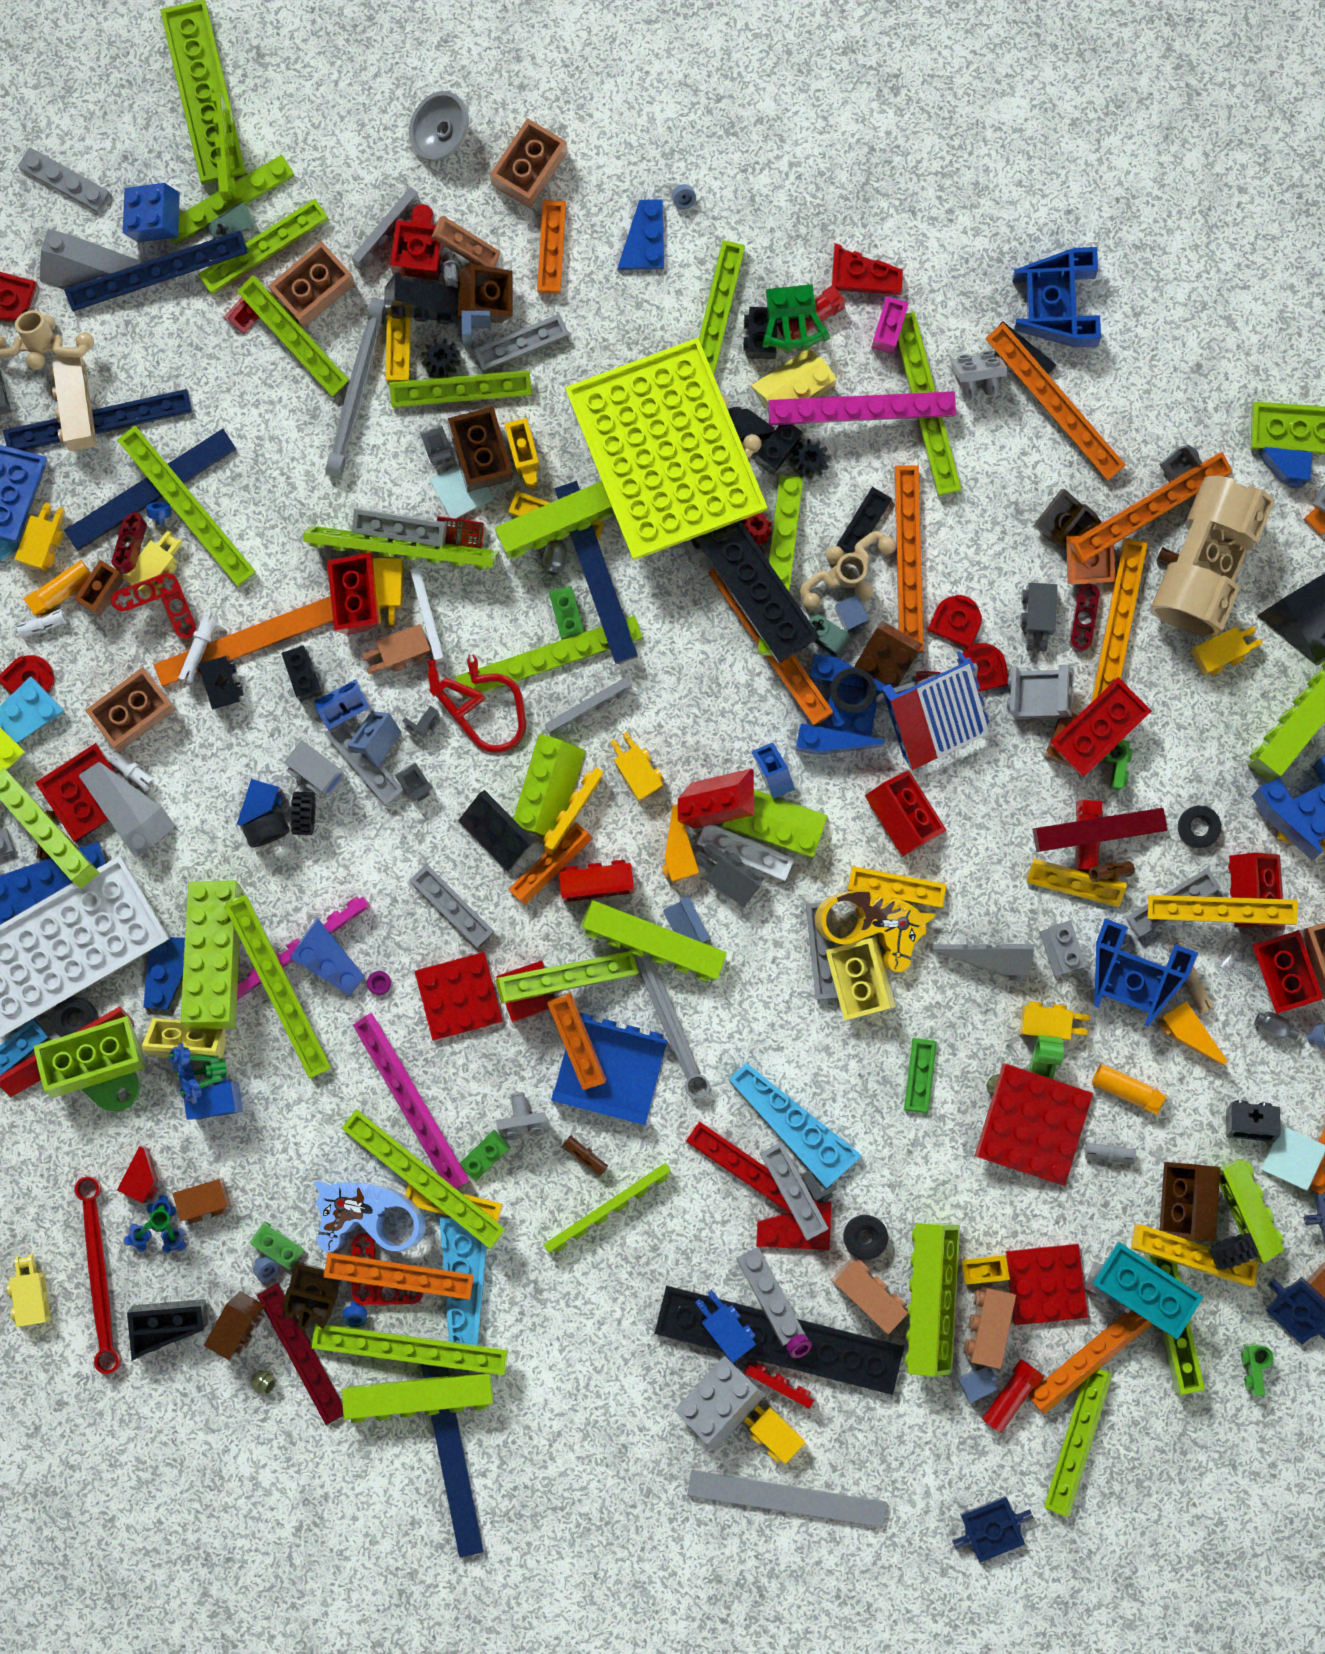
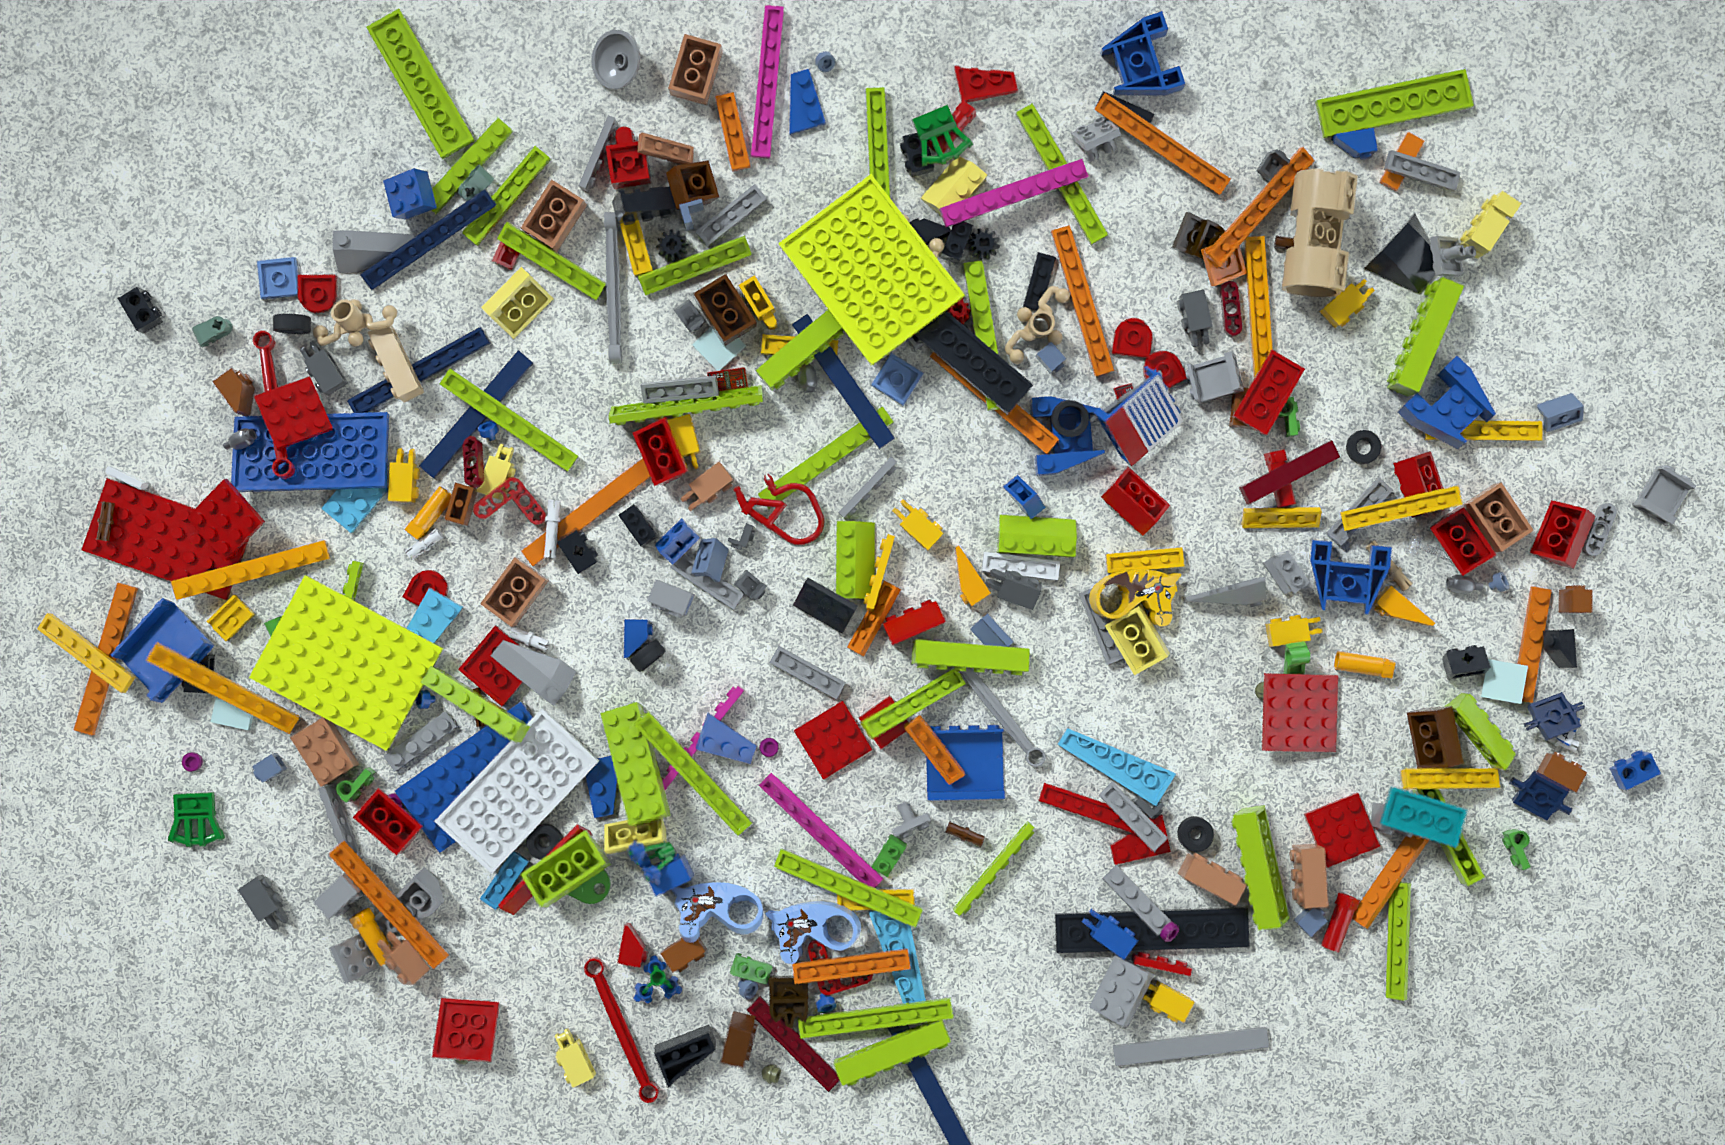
camera: 15 degrees left, 5 degrees up
light grey plate [18,147,110,213] -> none
lime wing [211,92,236,201] -> none
black tyre [290,792,316,835] -> none
white tile [410,568,444,664] -> none
light grey axle [441,252,460,286] -> none
bright green plate [549,586,584,638] -> none
red slope [678,768,754,829] -> none
sand green piece [809,615,852,657] -> none
reddish brown brick [854,621,923,688] -> none
dark pink panel [871,296,909,354] -> none
bright green tile [904,1038,937,1113] -> none
dark blue plate [952,1496,1034,1563] -> none
yellow slope [961,1254,1010,1285] -> none
light grey pin [1085,1142,1136,1164] -> none
reddish brown pin [1089,861,1135,882] -> none
black tyre [1209,1233,1259,1270] -> none
none -> light yellow slope [481,267,554,339]
none -> light blue animal [672,882,763,943]
none -> dark pink plate [751,5,784,159]
none -> medium blue tile [871,353,924,405]

